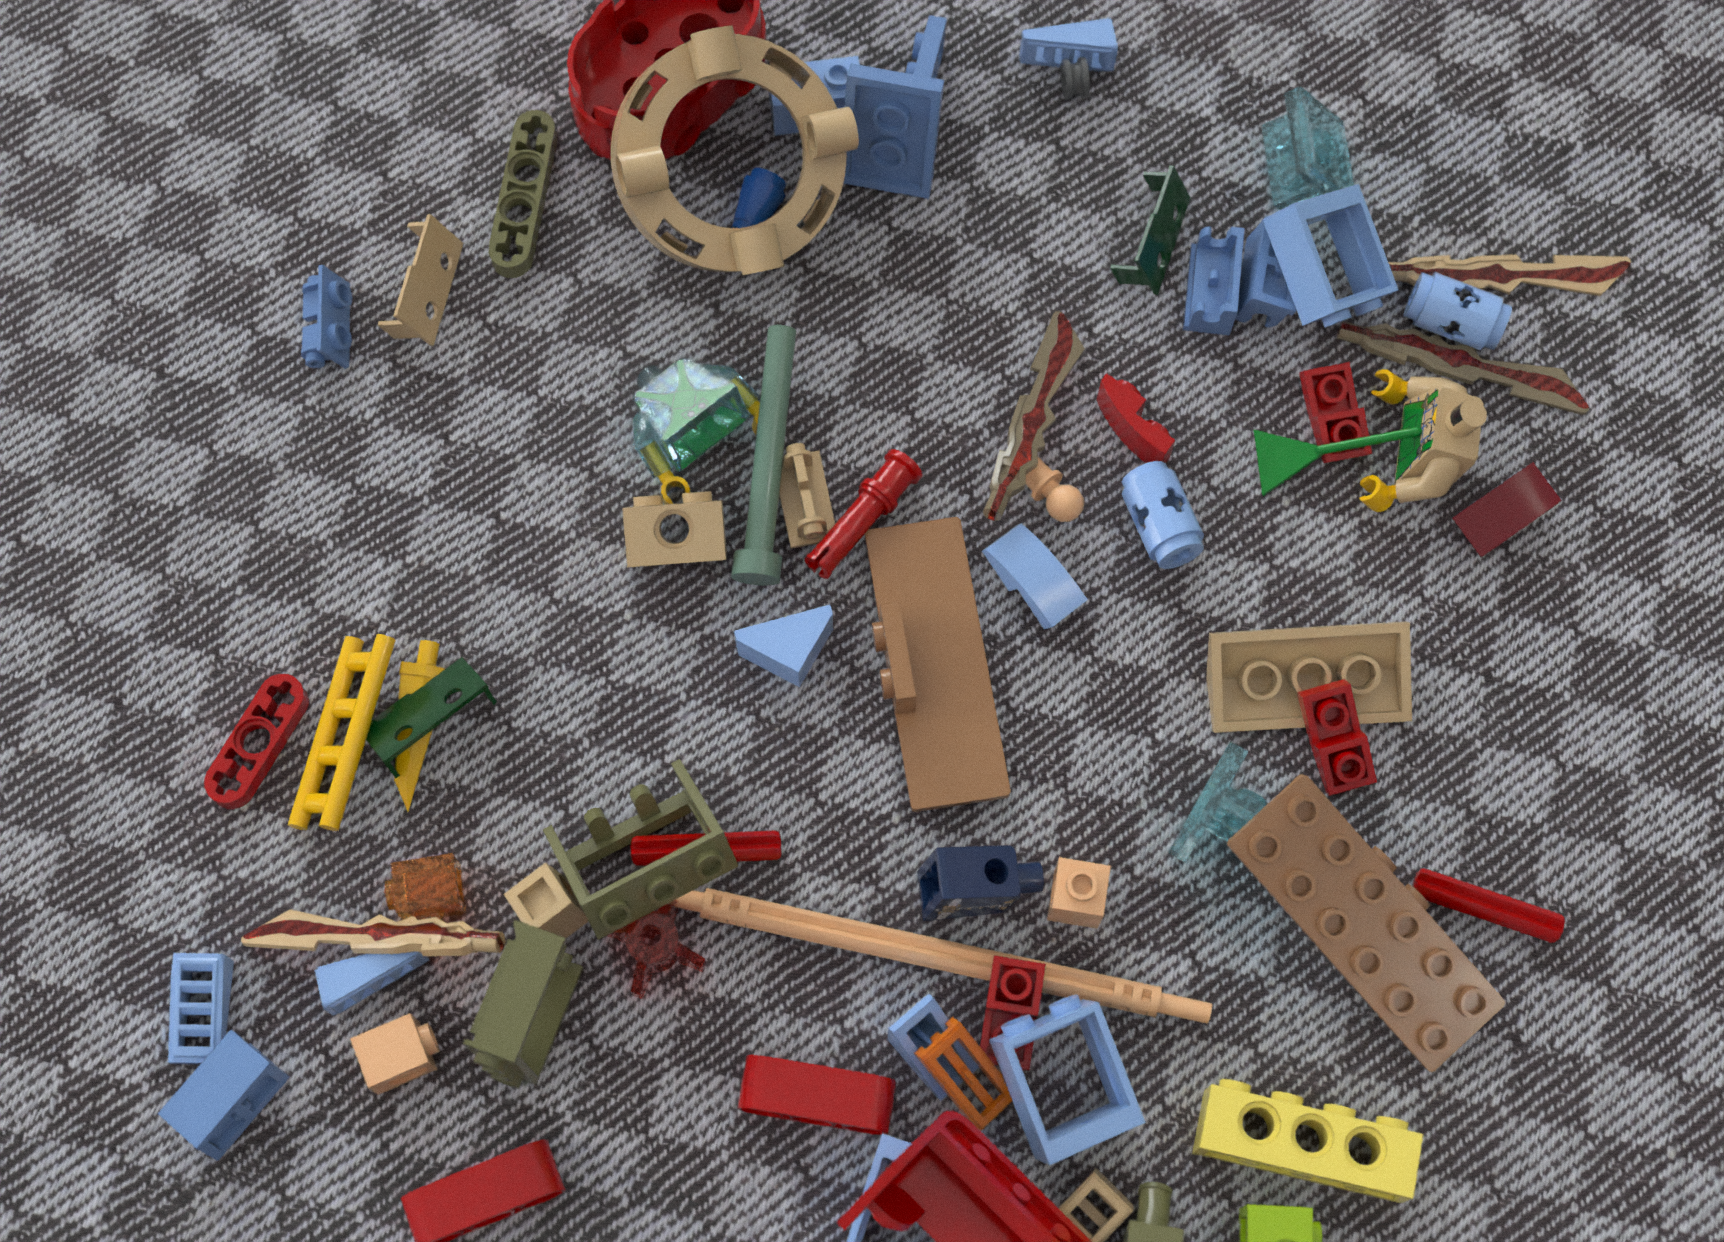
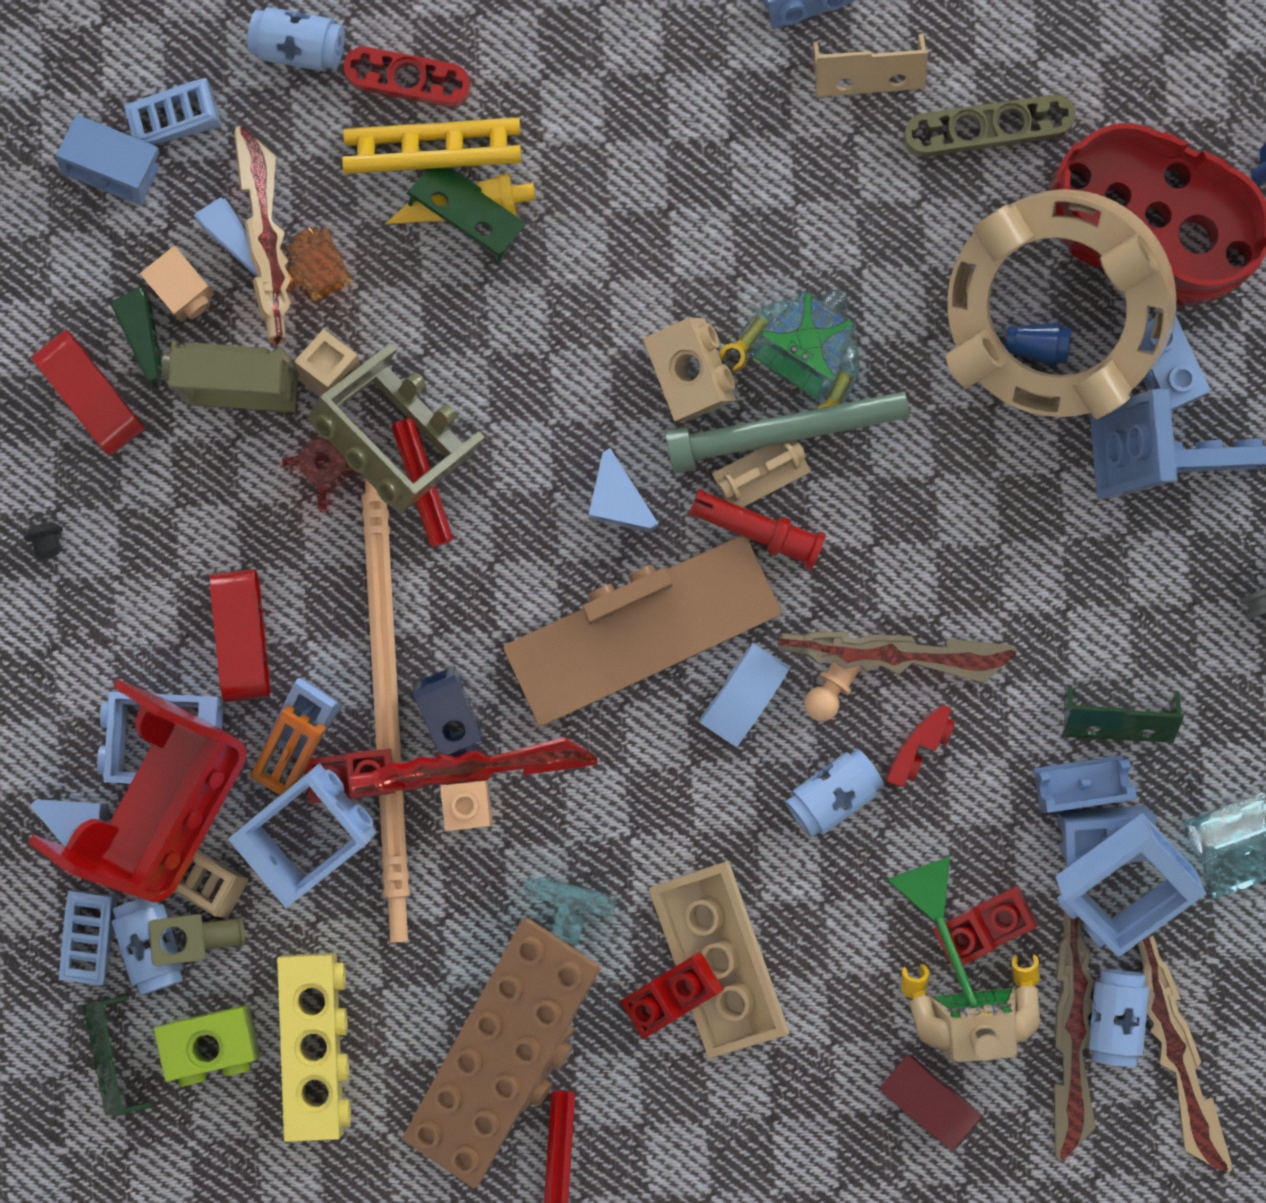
camera: 75 degrees right, 15 degrees up
none -> dark green slope [110,287,164,388]
none -> light blue piece [247,7,345,72]
none -> red sword [350,737,598,793]

